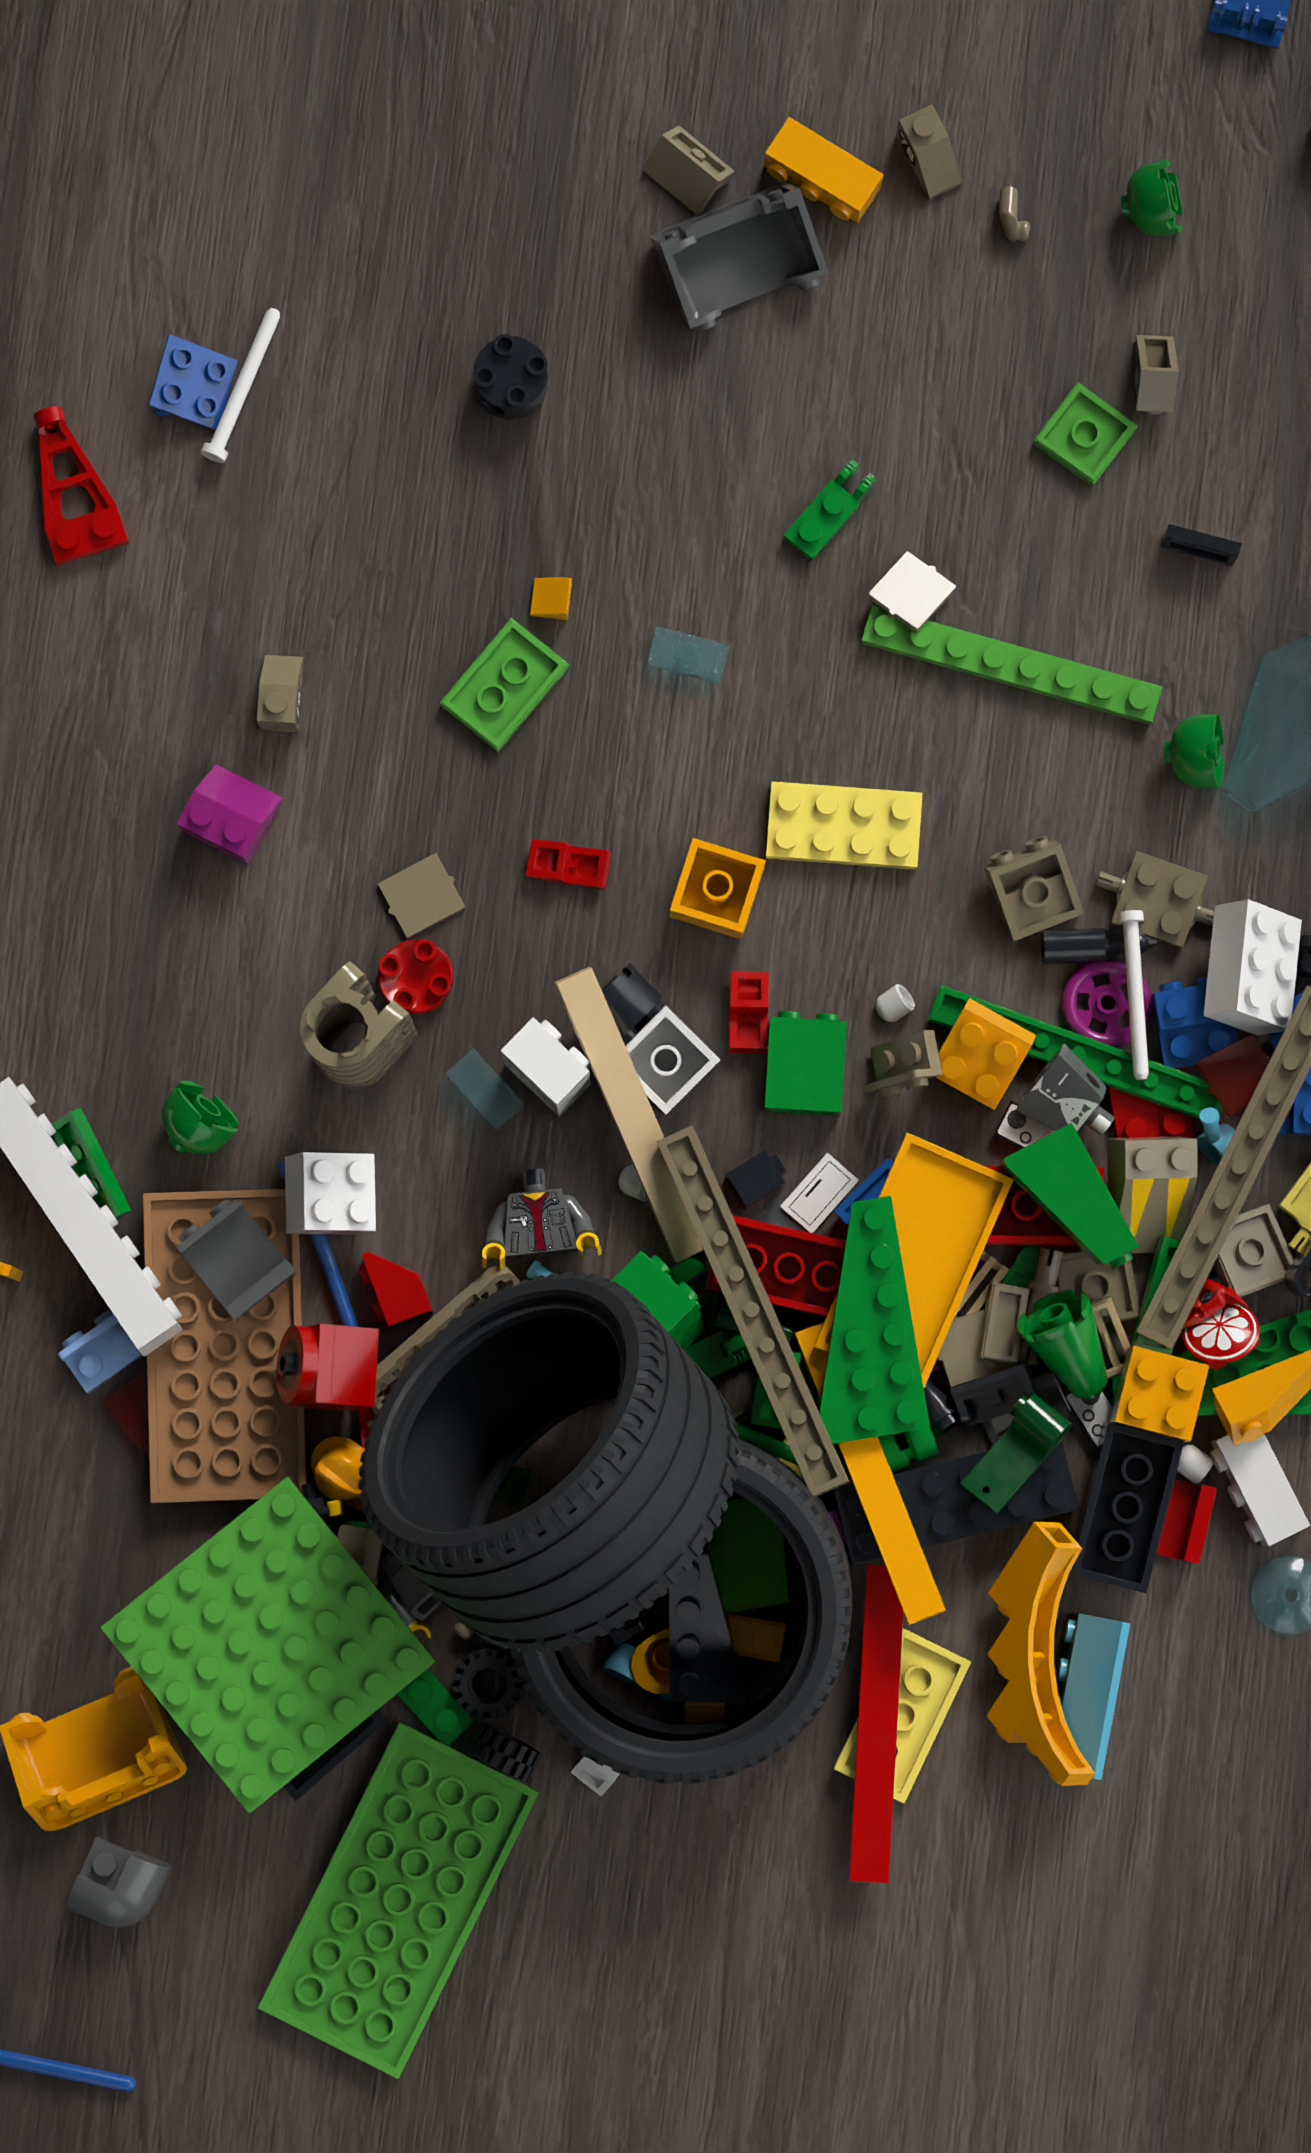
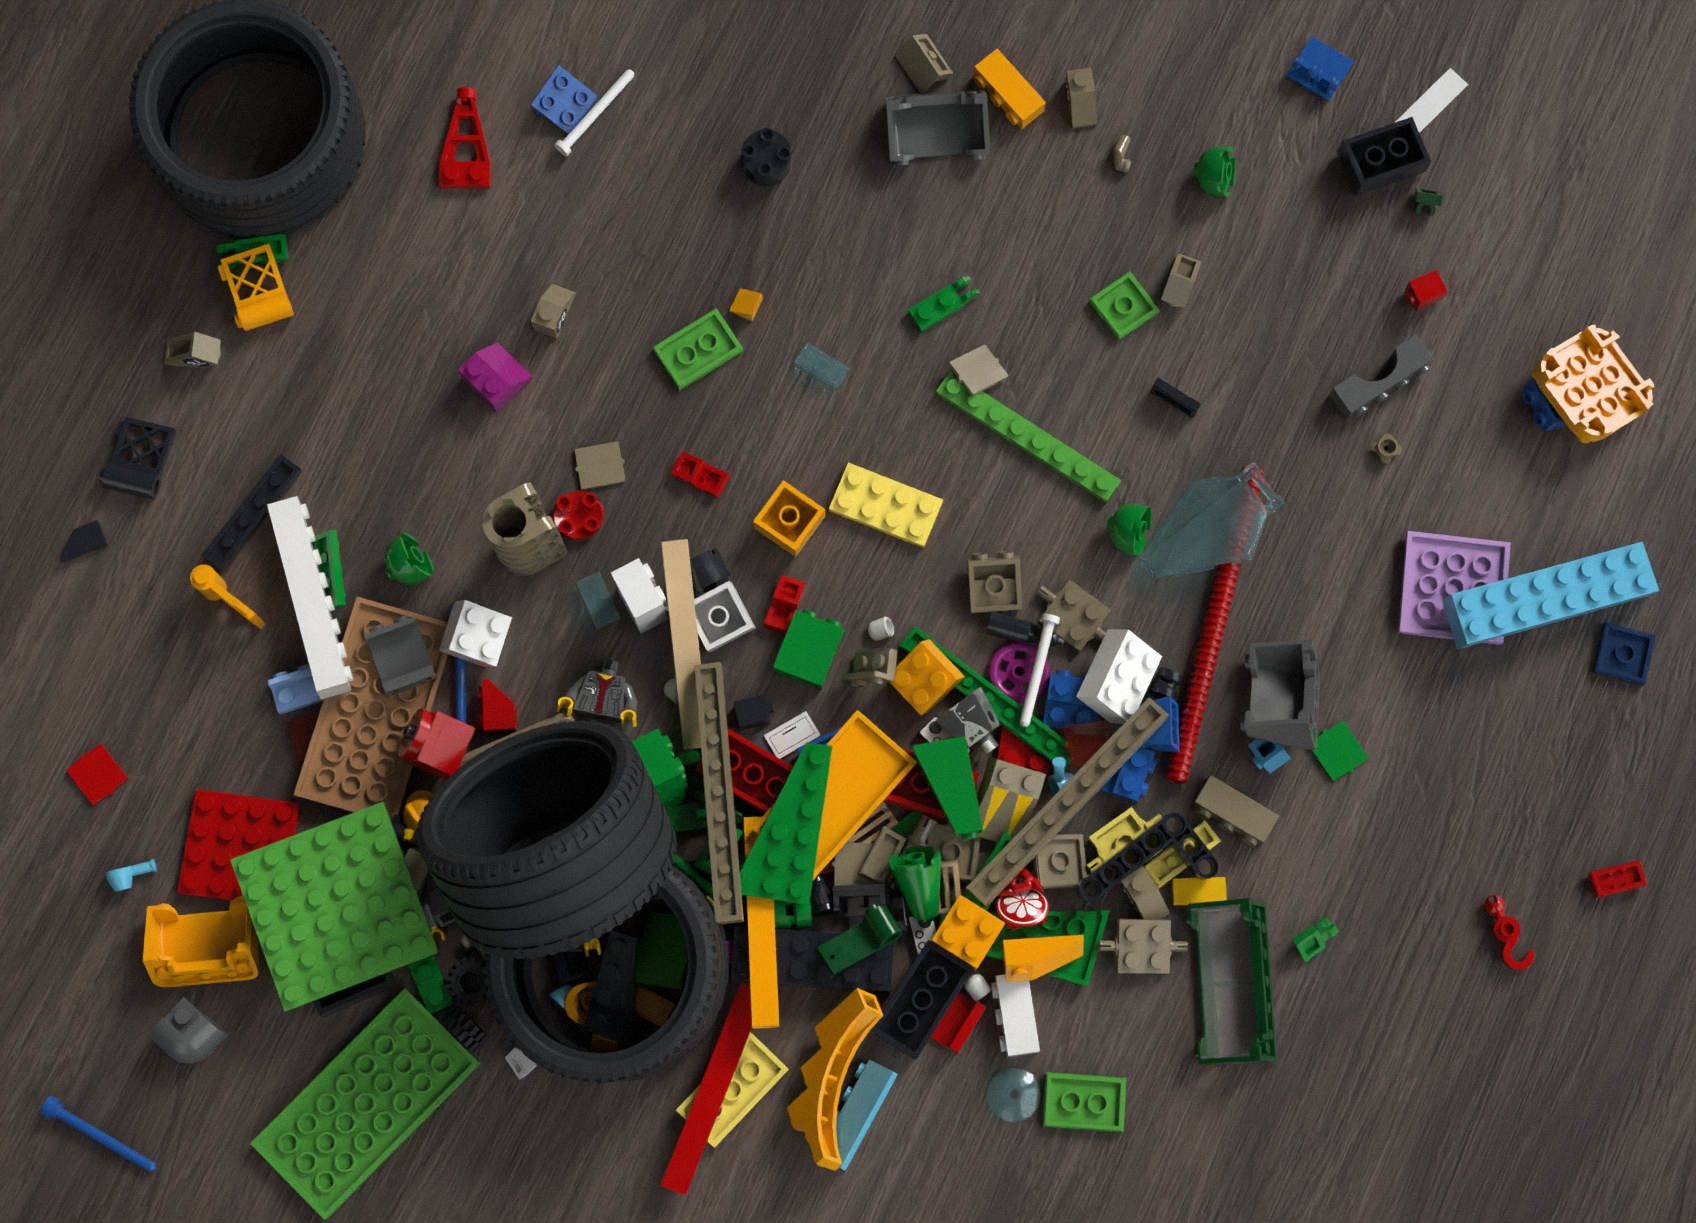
camera: 20 degrees right, 5 degrees down
none -> red plate [177,789,301,901]

